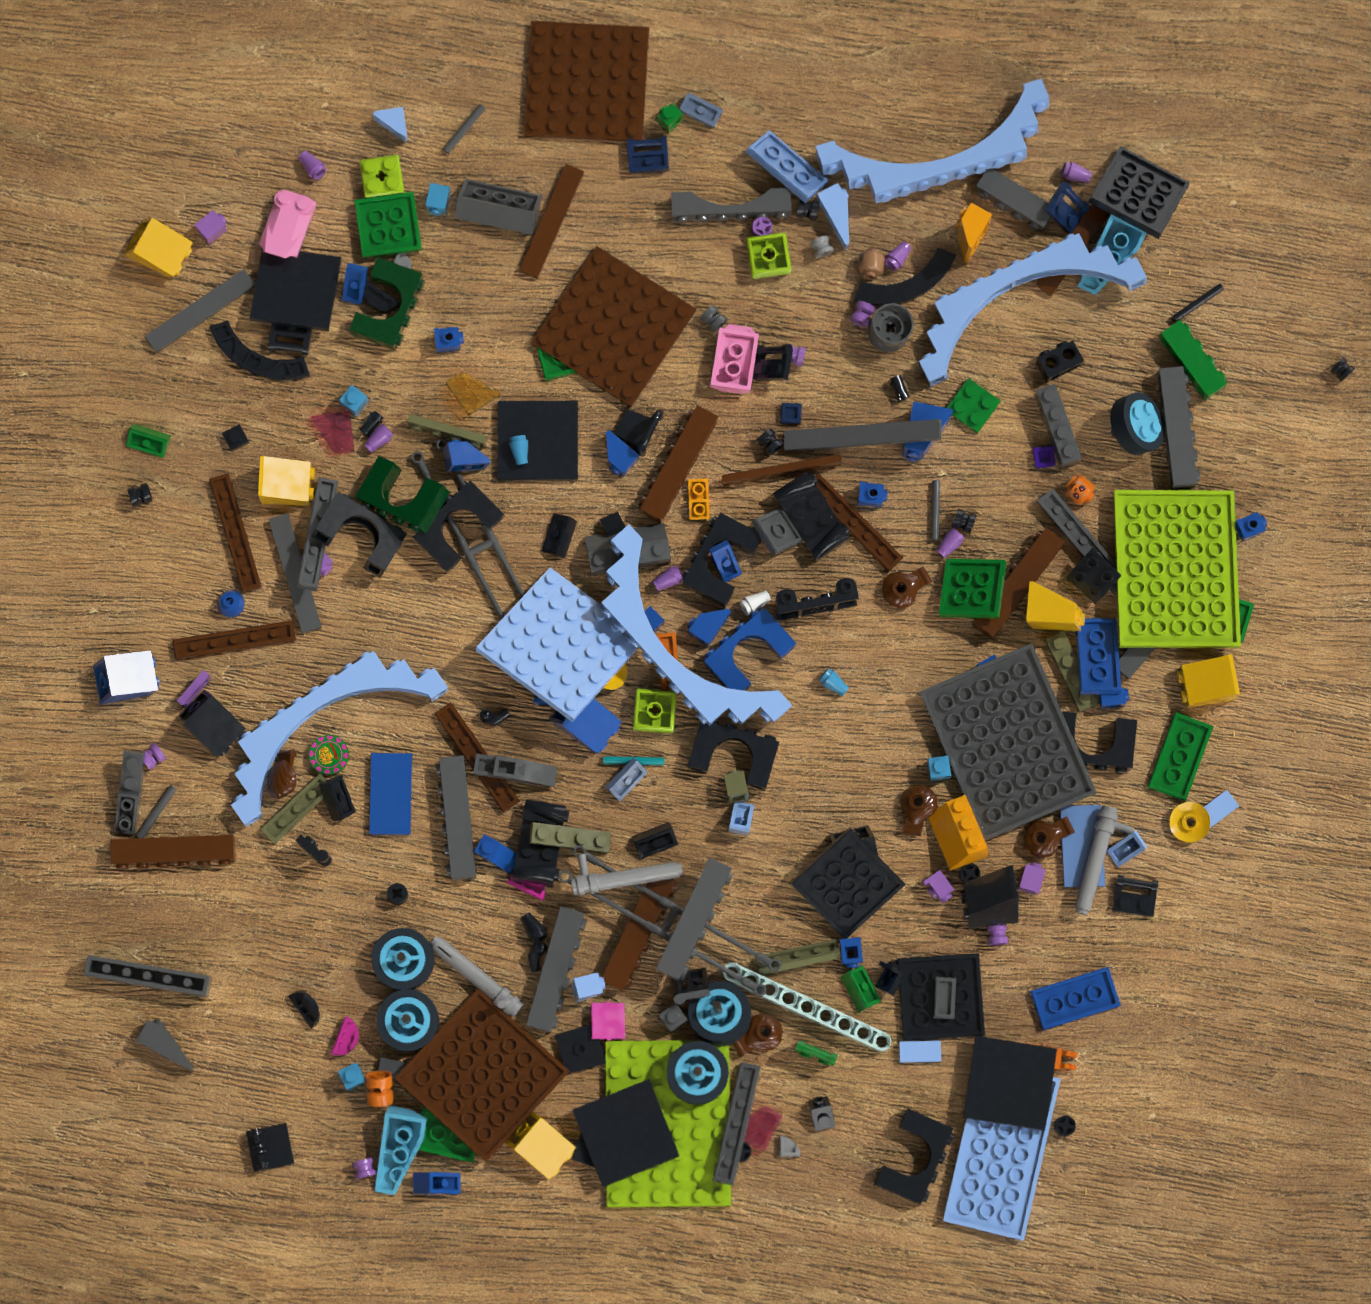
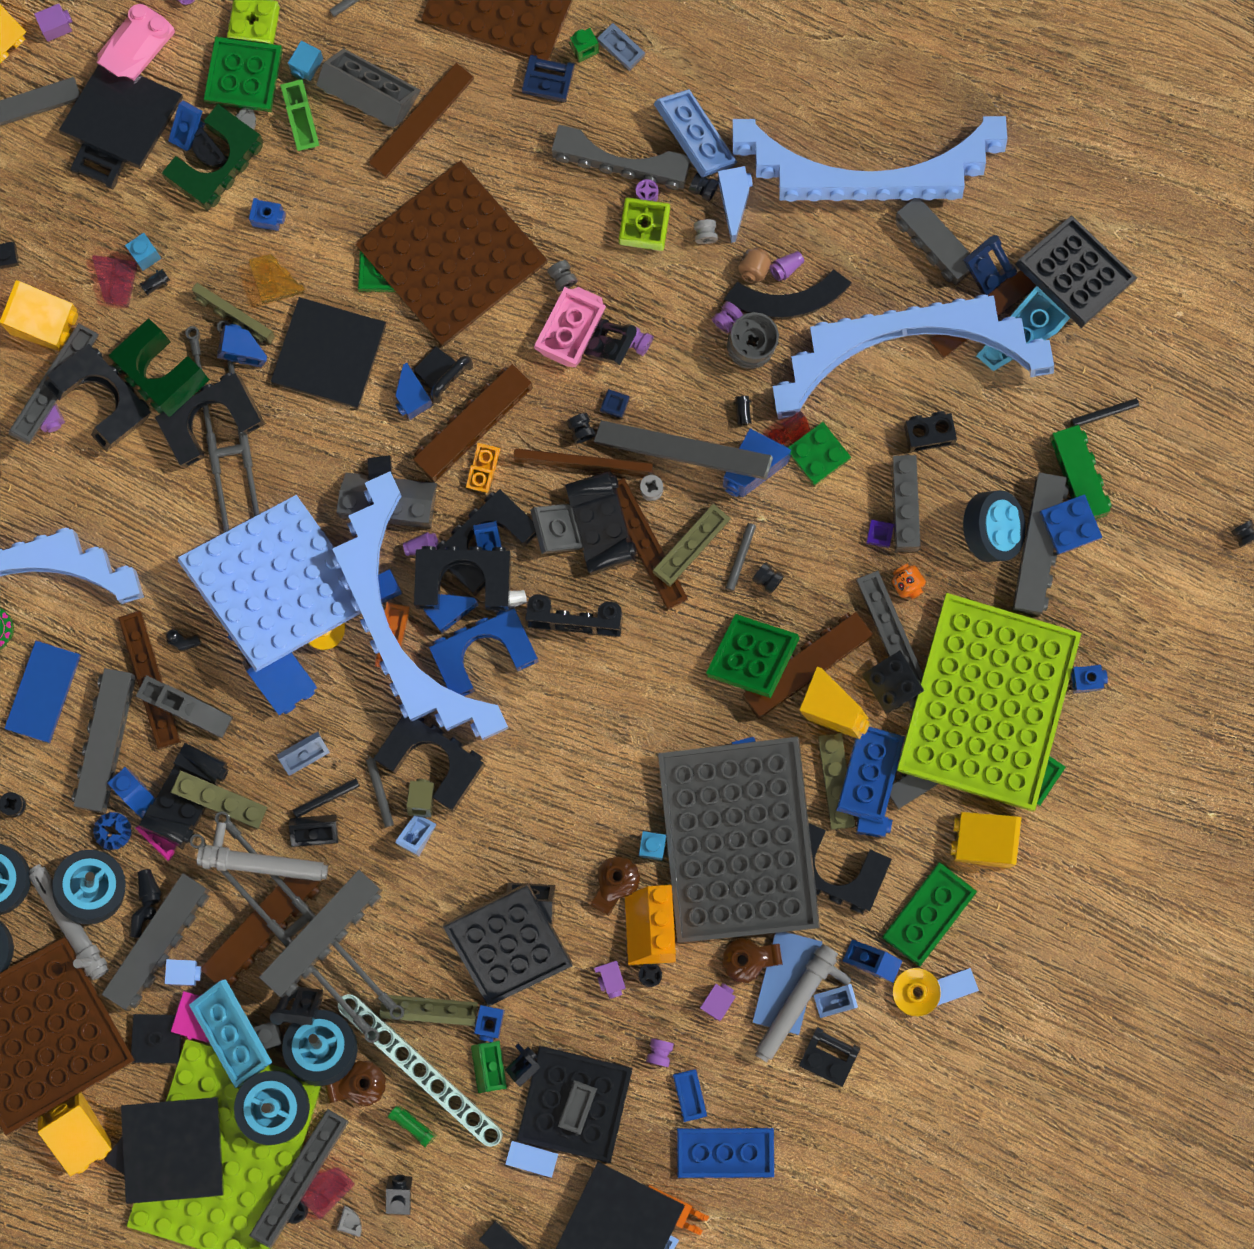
camera: 25 degrees right, 0 degrees up
black tile [209,320,310,381] -> none
dark grey tile [269,513,322,634] -> none
medium lavender cone [364,424,394,453] -> none
dark azure cone [509,435,528,465] -> none
black slope [541,514,577,558] -> none
teal bar [603,756,664,765] -> none
lime brick [633,689,677,734] -> none
dark azure cone [818,668,849,697] -> none
blue brick [858,481,888,507] -> none
reddish brown animal [881,566,932,608] -> none
medium lavender cone [936,528,965,558] -> none
light orange slope [956,203,992,264] -> none
black slope [960,865,1019,928] -> none
medium lavender cone [1061,161,1092,183] -> none
none -> wheel [53,850,126,924]
none -> blue gear [93,812,131,850]
none -> medium azure plate [189,979,272,1088]
none -> bright green slope [280,79,320,151]
none -> black bar [293,778,360,818]
none -> dark grey bar [366,758,394,828]
none -> black arch [414,546,511,611]
none -> light grey wheel [640,475,663,501]
none -> olive plate [652,504,731,587]
none -> blue tile [673,1069,707,1122]
none -> clear red plate [767,411,811,445]
none -> blue slope [843,940,902,983]
none -> blue plate [1040,494,1102,555]

